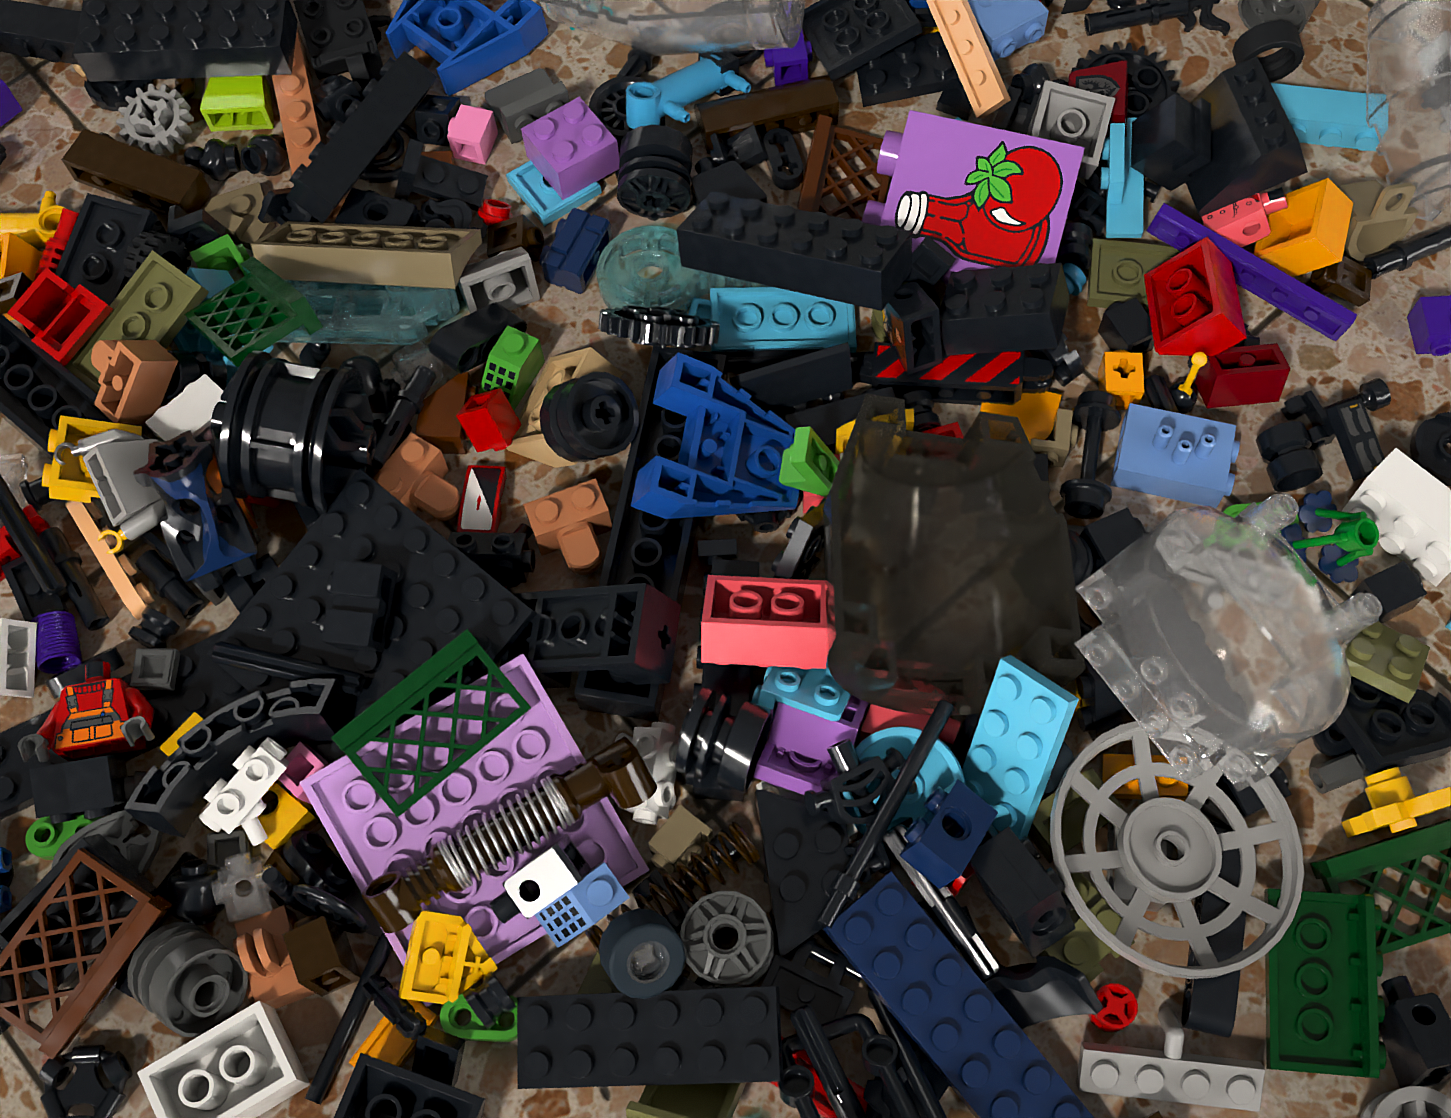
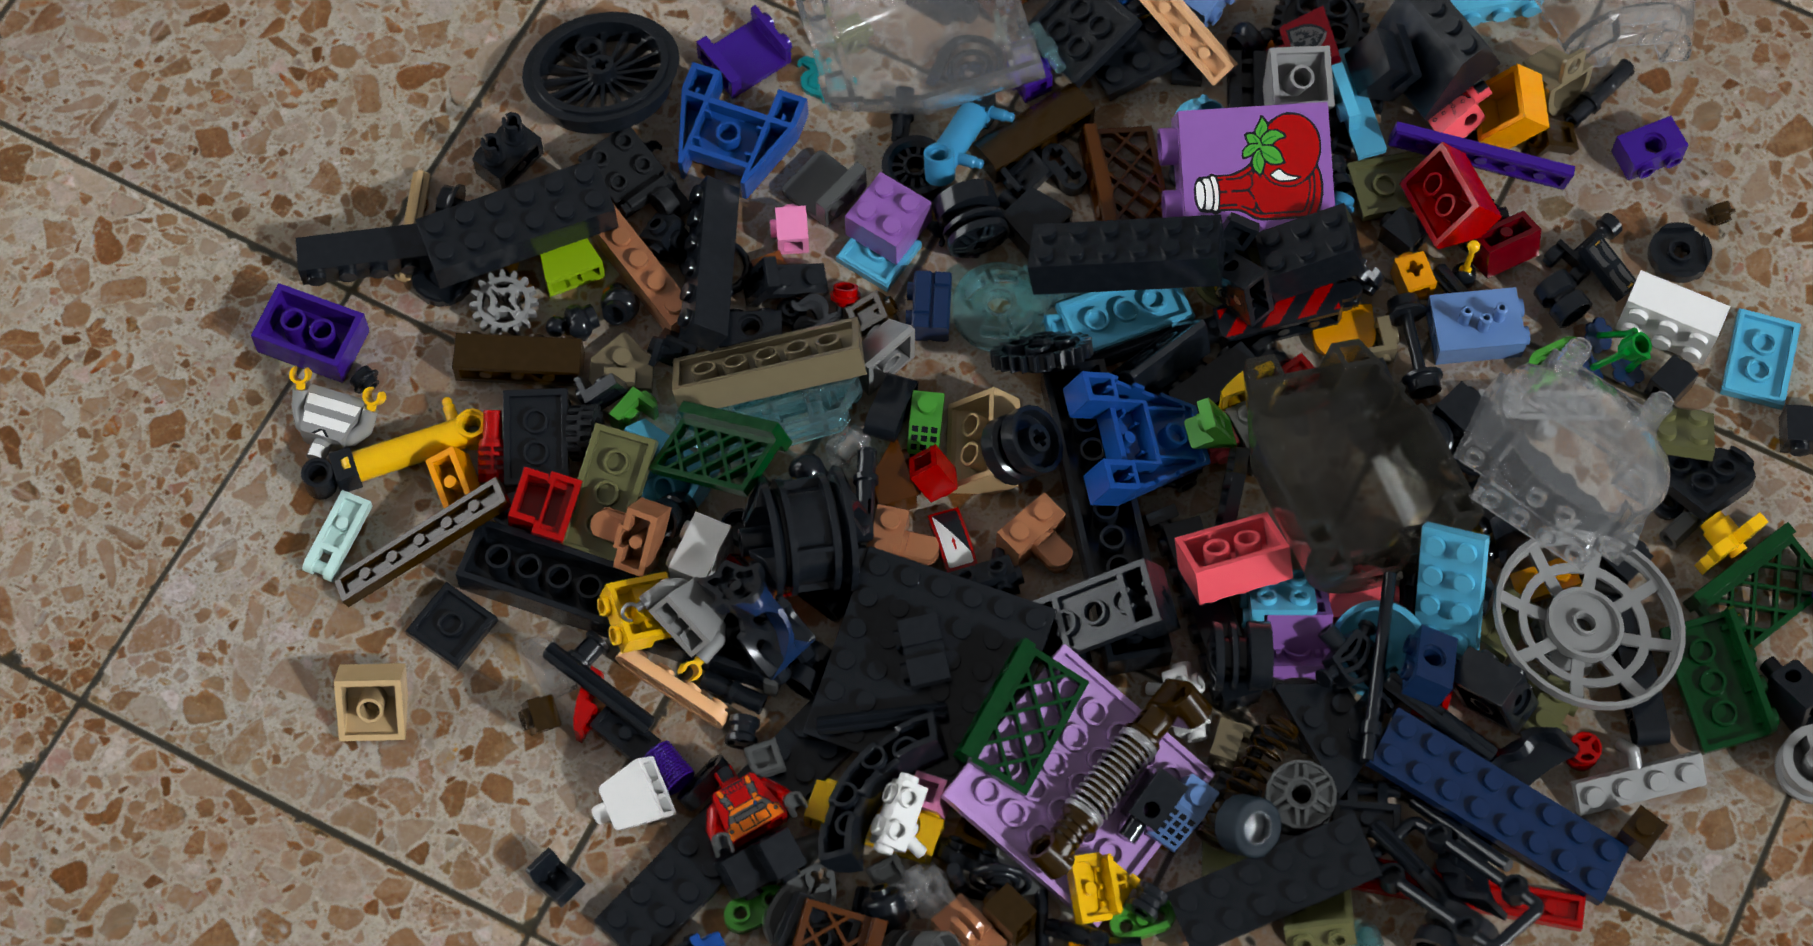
camera: 25 degrees left, 0 degrees up
black pin [38,527,110,631] -> none
black bracket [415,94,460,146] -> none
none -> clear light blue bar [1029,22,1066,73]

